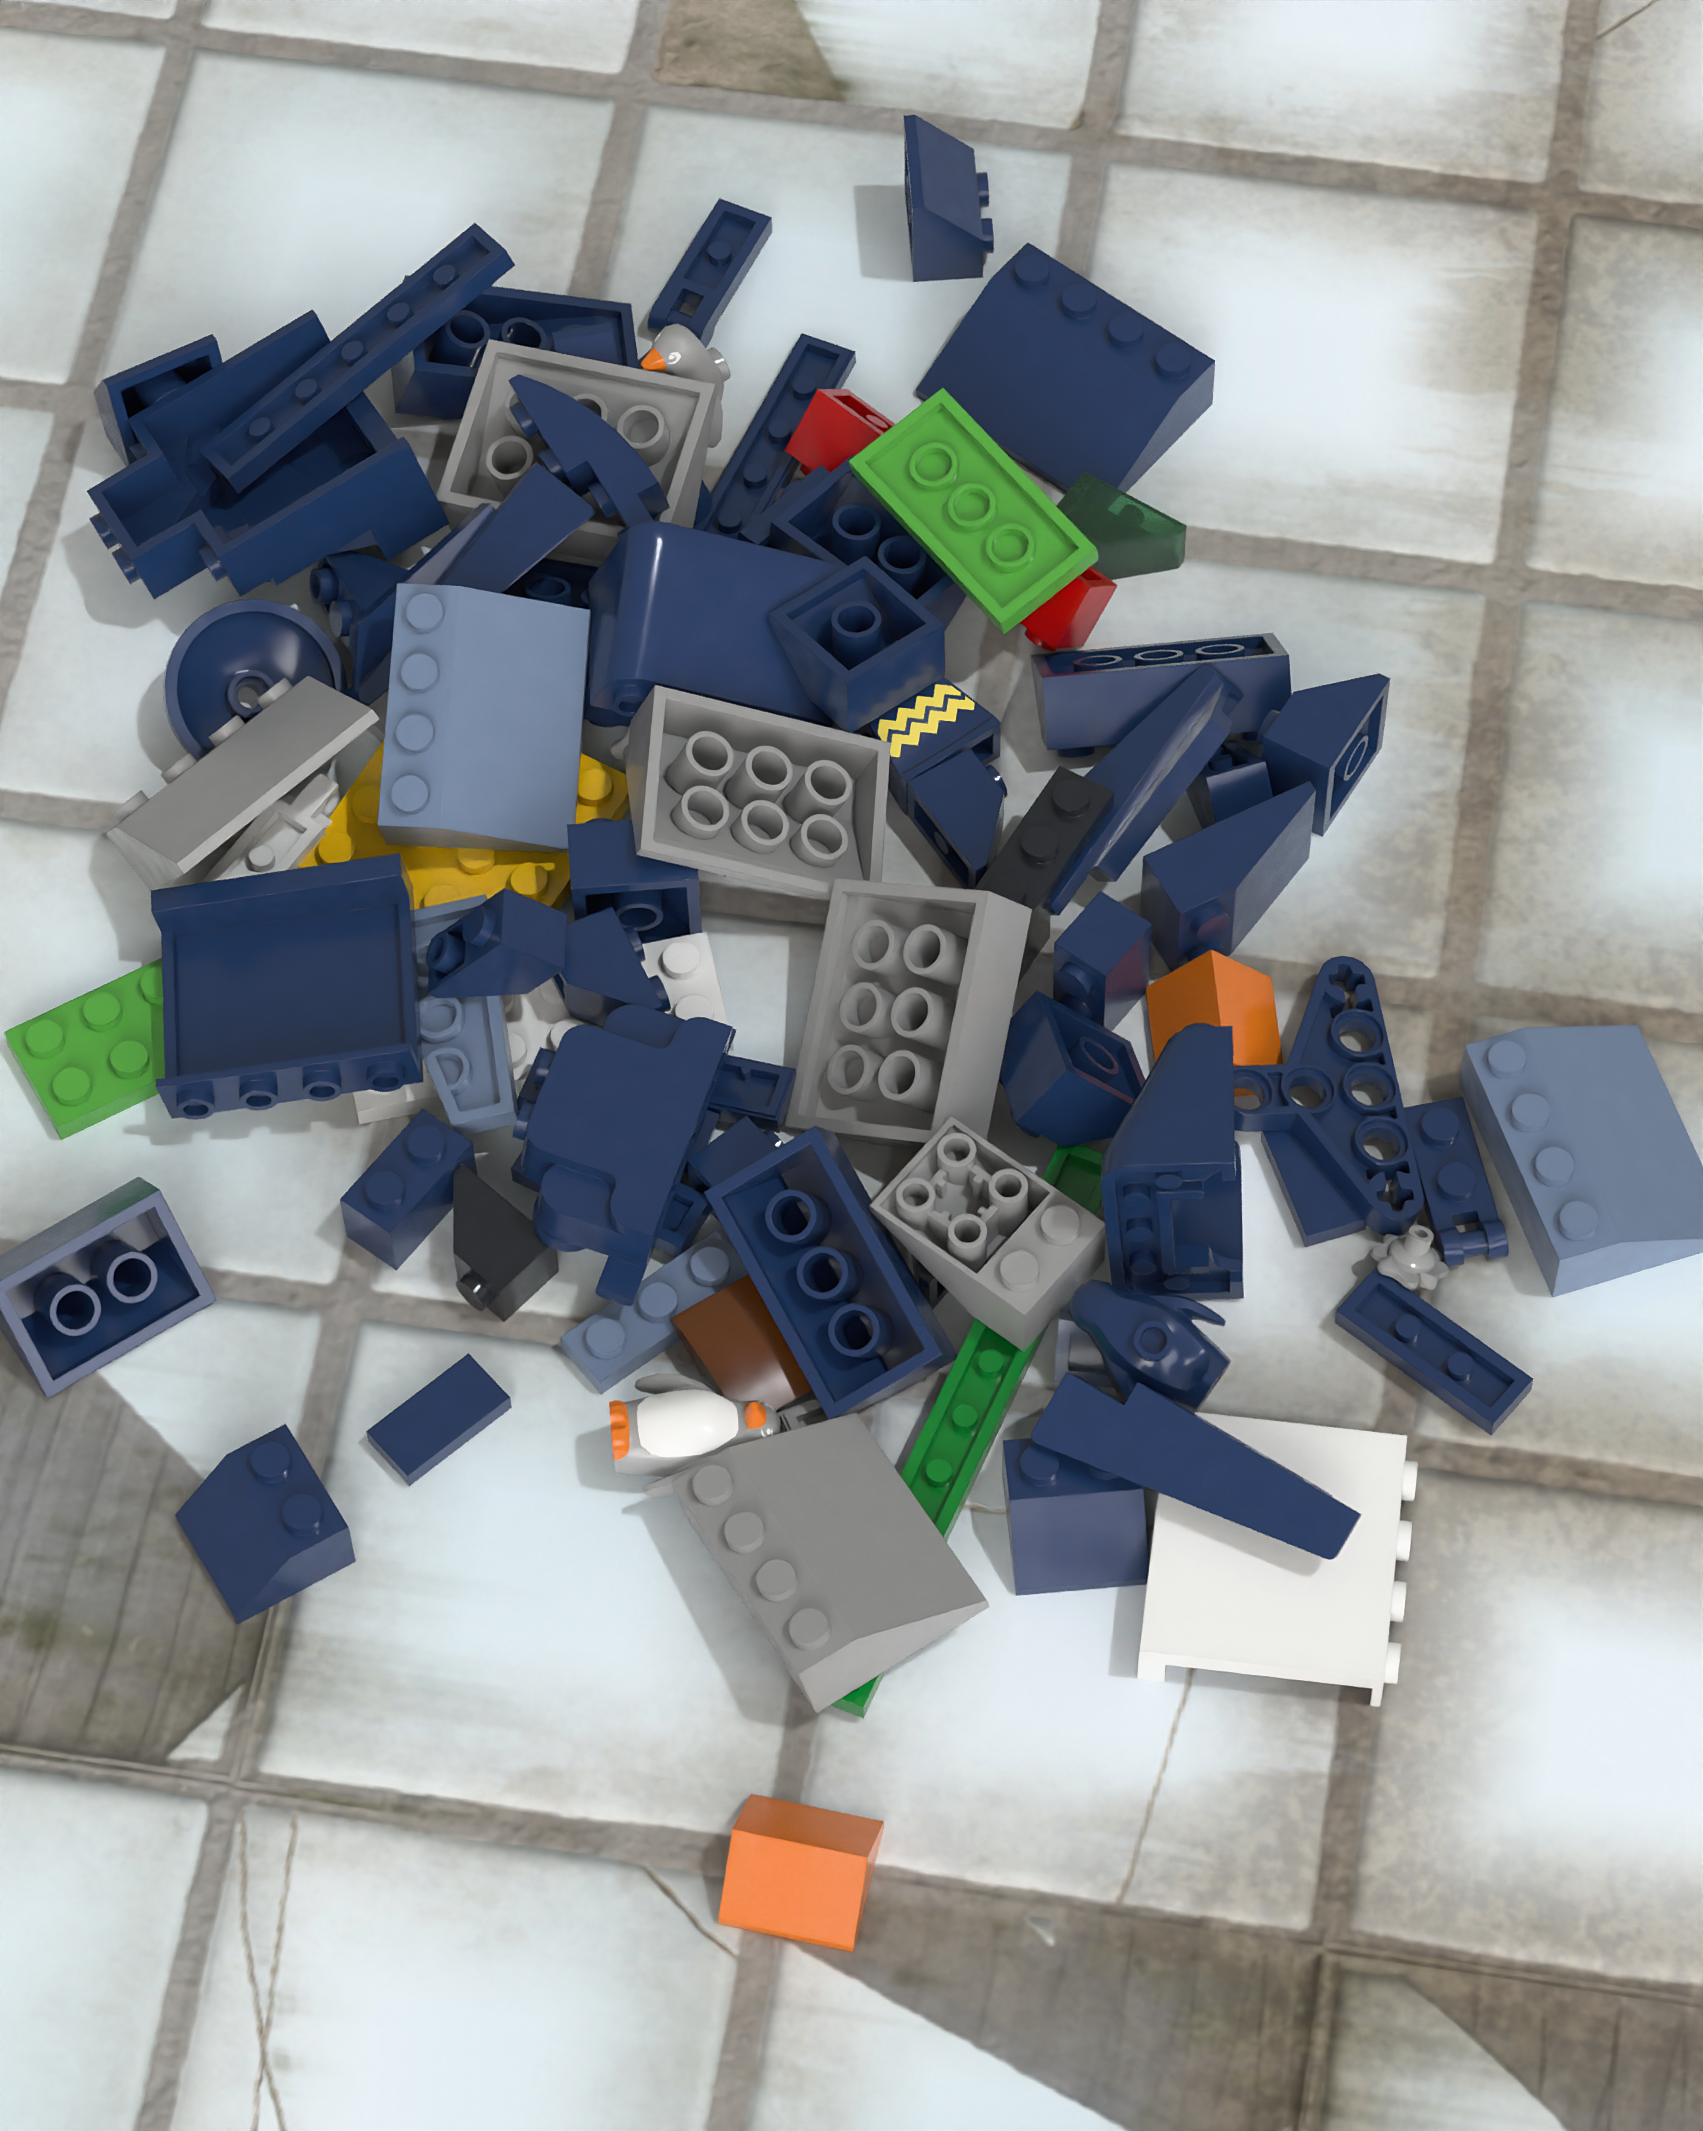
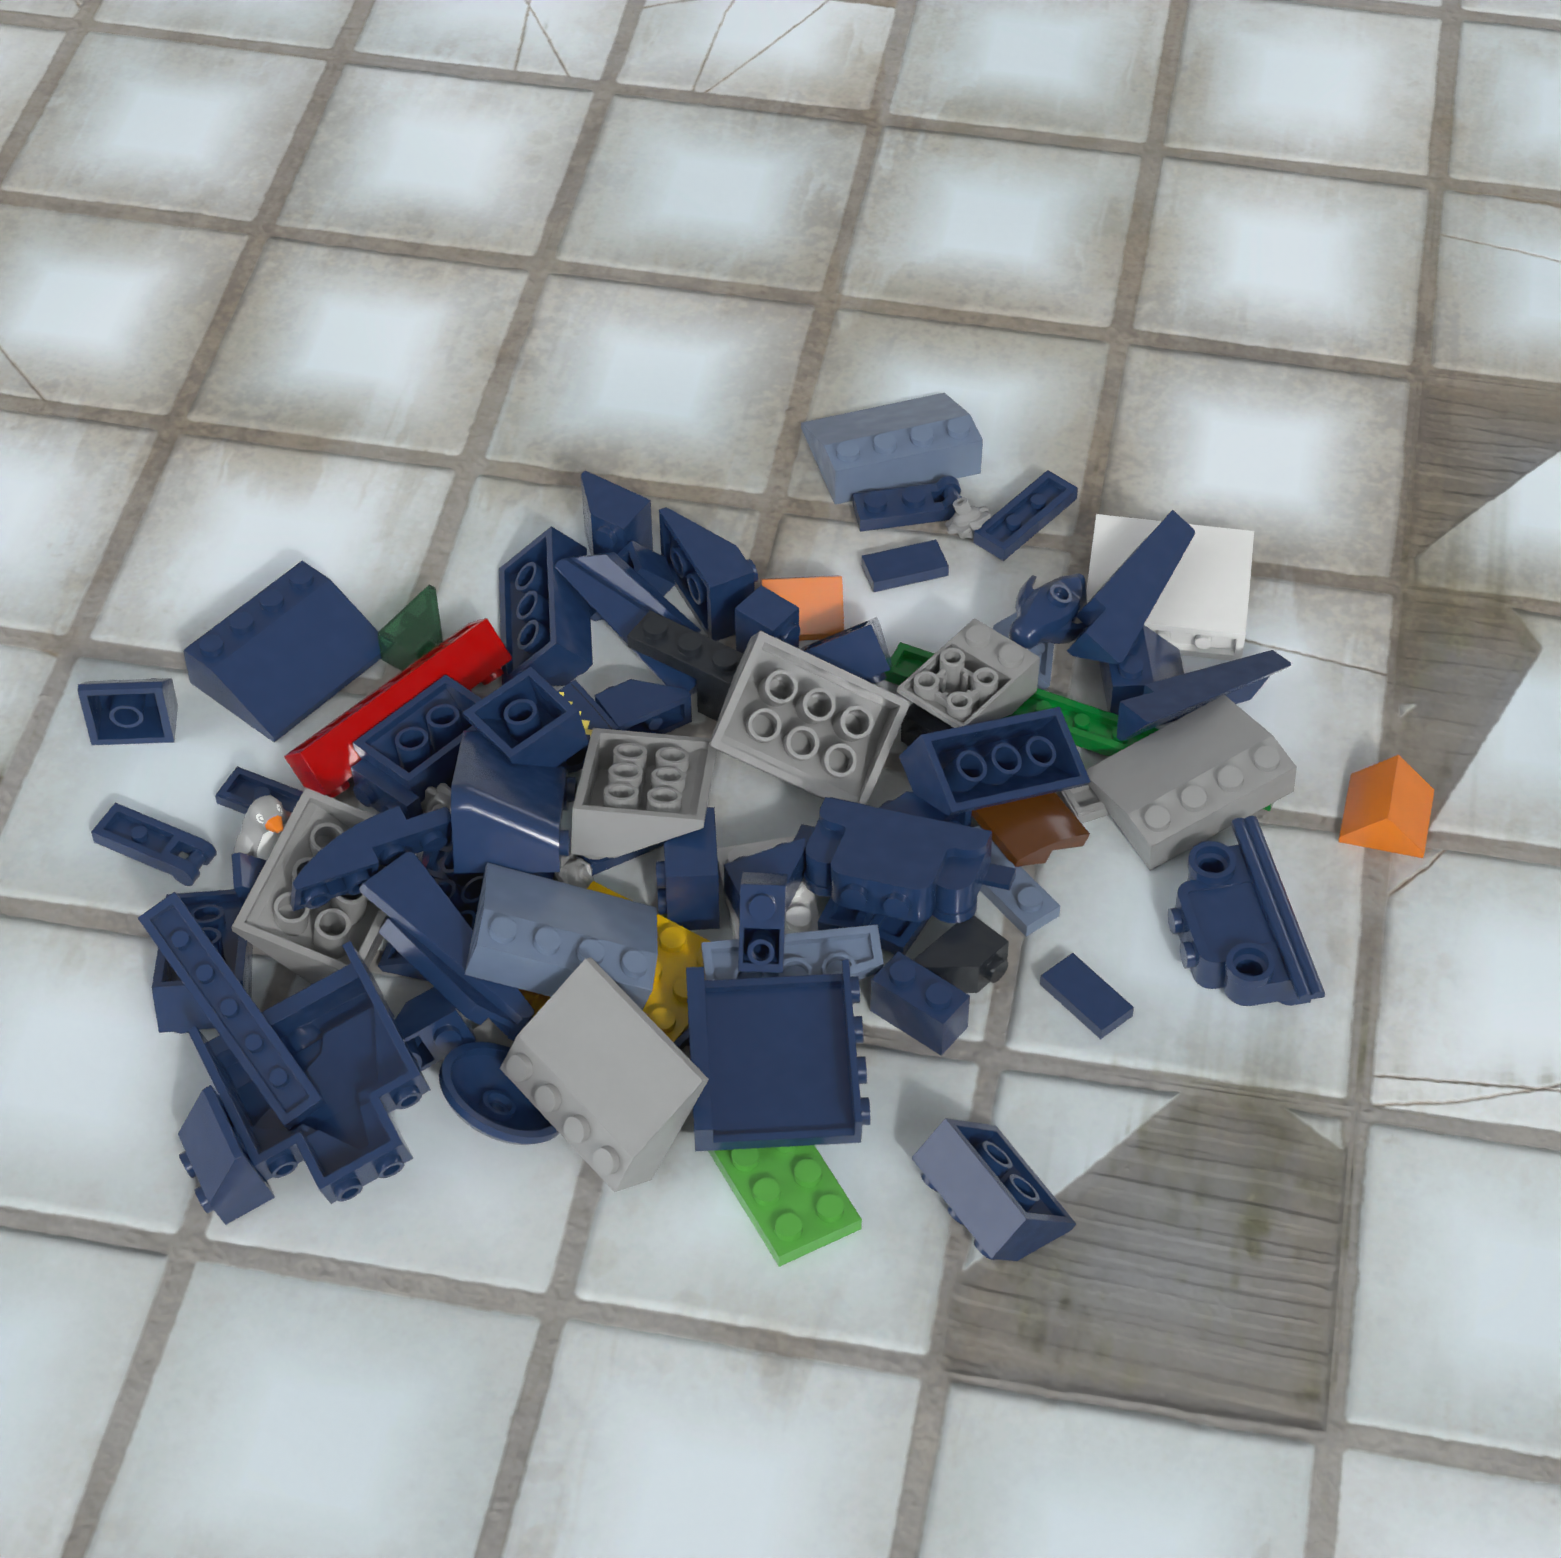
camera: 90 degrees left, 10 degrees down
dark blue slope [175,1424,356,1624] -> none
animal [609,1373,780,1497] -> none
bright green plate [848,388,1099,634] -> none
dark blue windscreen [1101,1023,1244,1300] -> none
dark blue beam [1233,956,1423,1236] -> none
none -> dark blue wedge [1116,650,1291,741]
none -> dark blue brick [1168,816,1325,1006]

